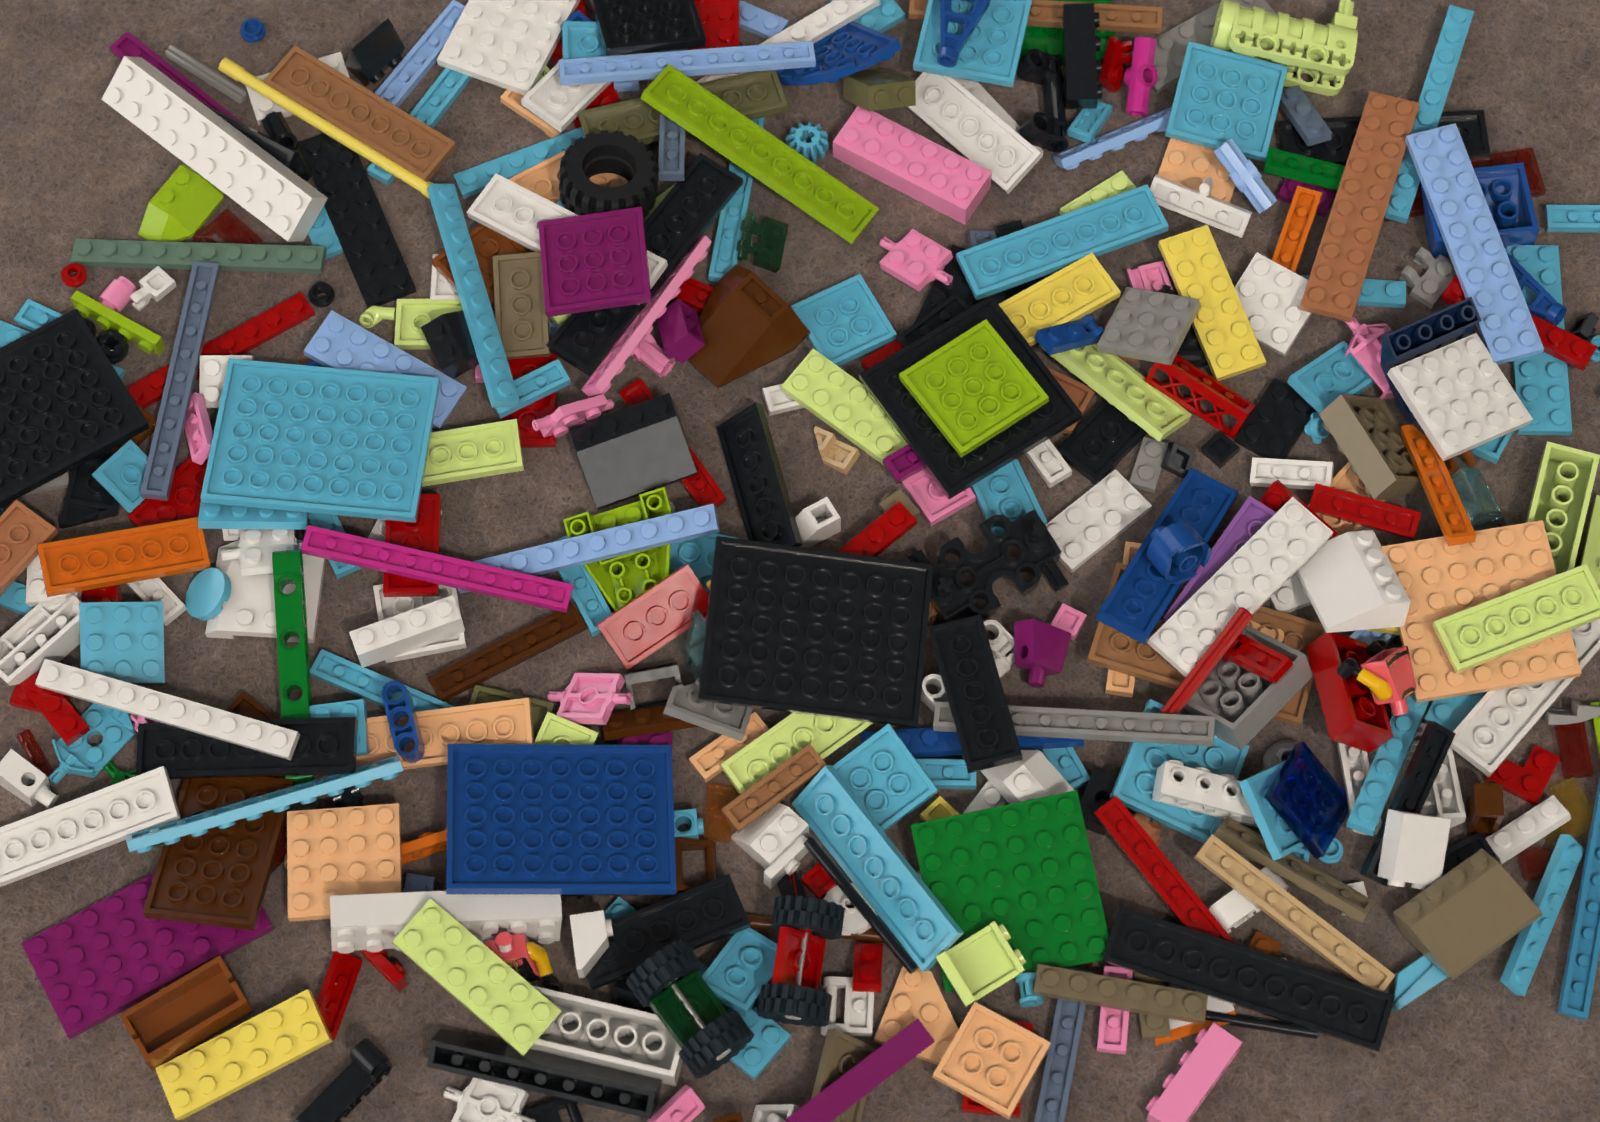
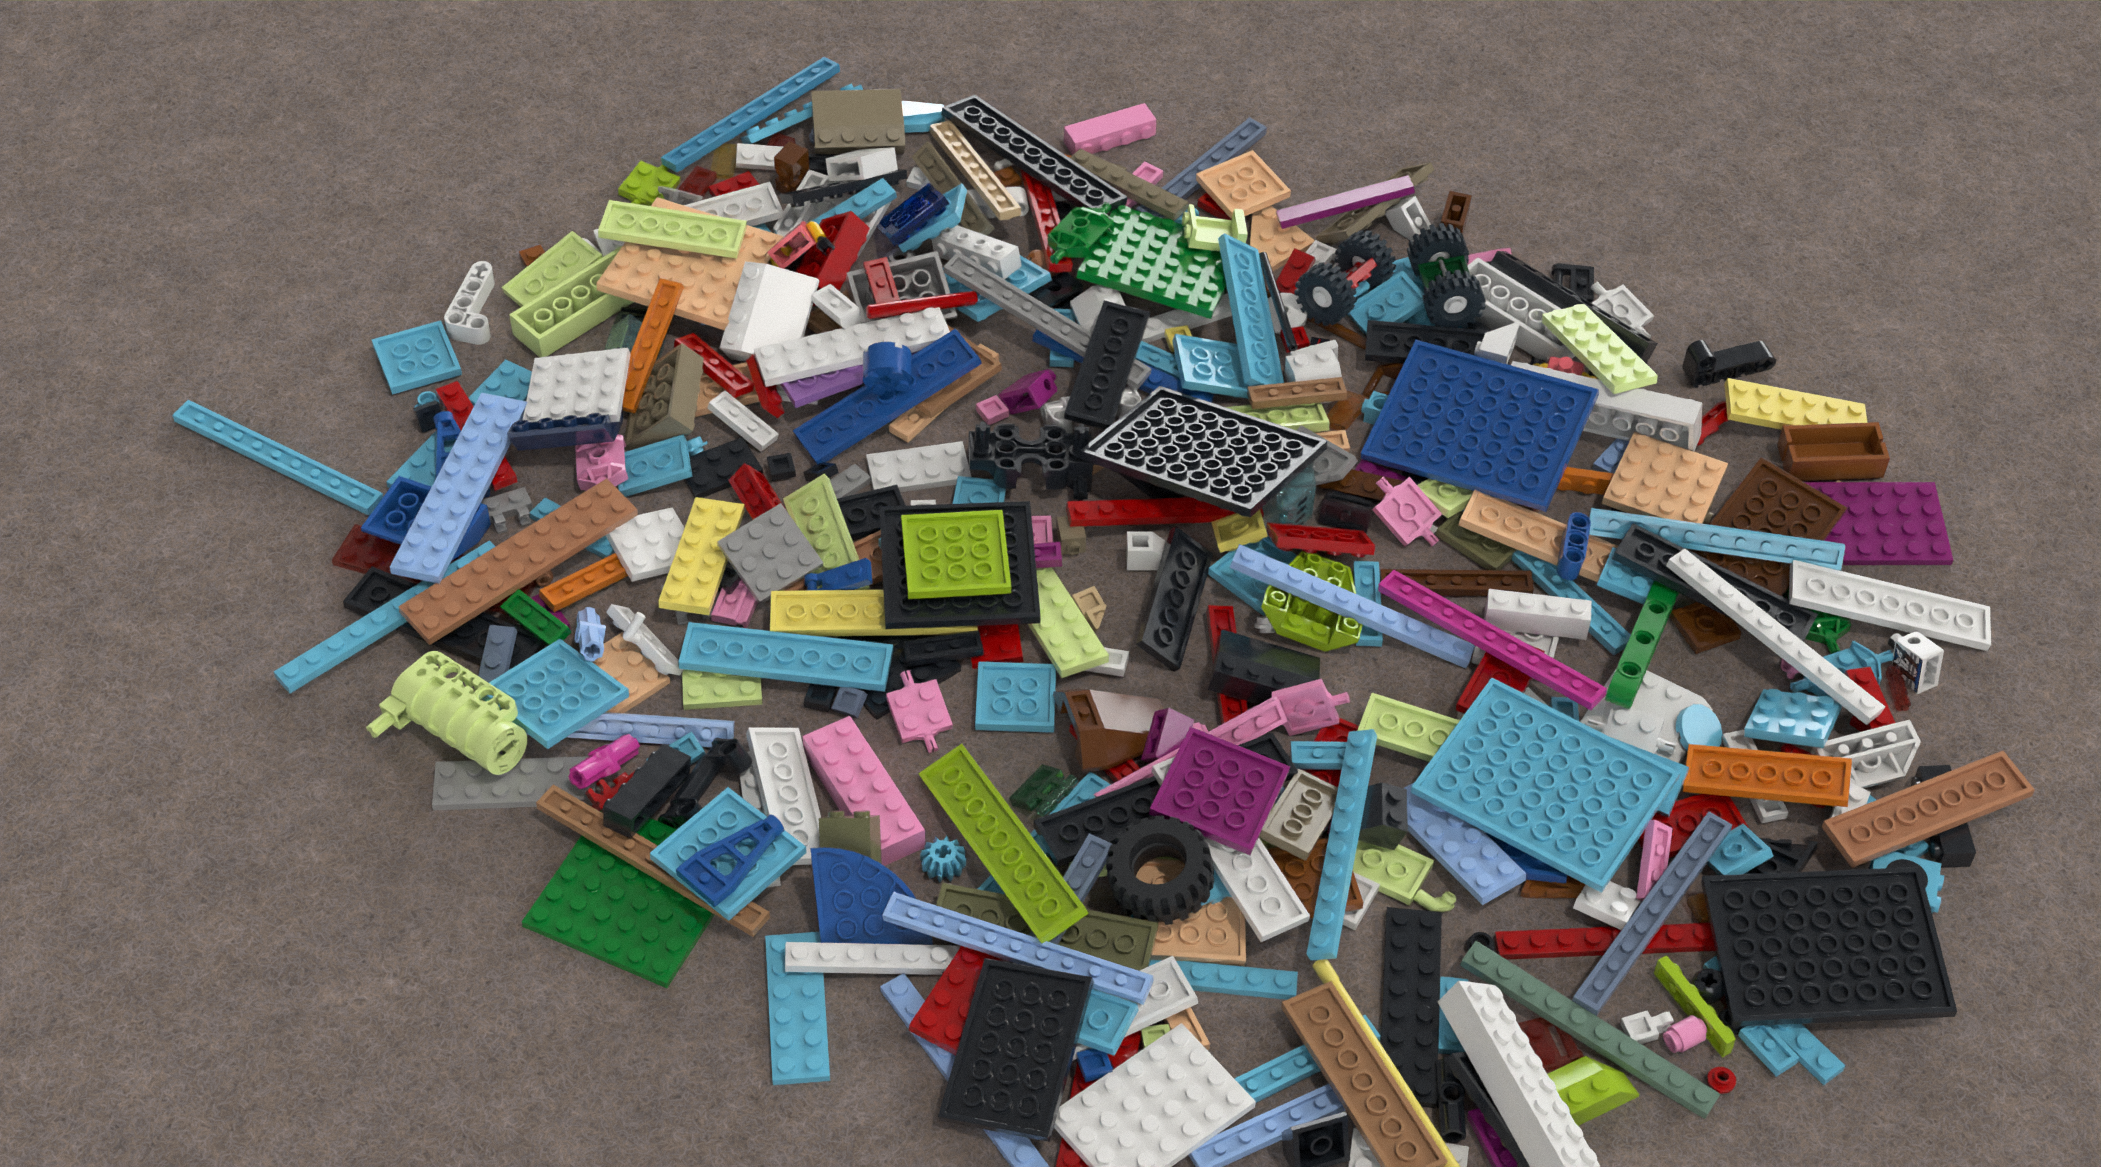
camera: 155 degrees left, 15 degrees down
none -> white tile [811,284,861,329]
none -> green plate [1048,202,1114,264]

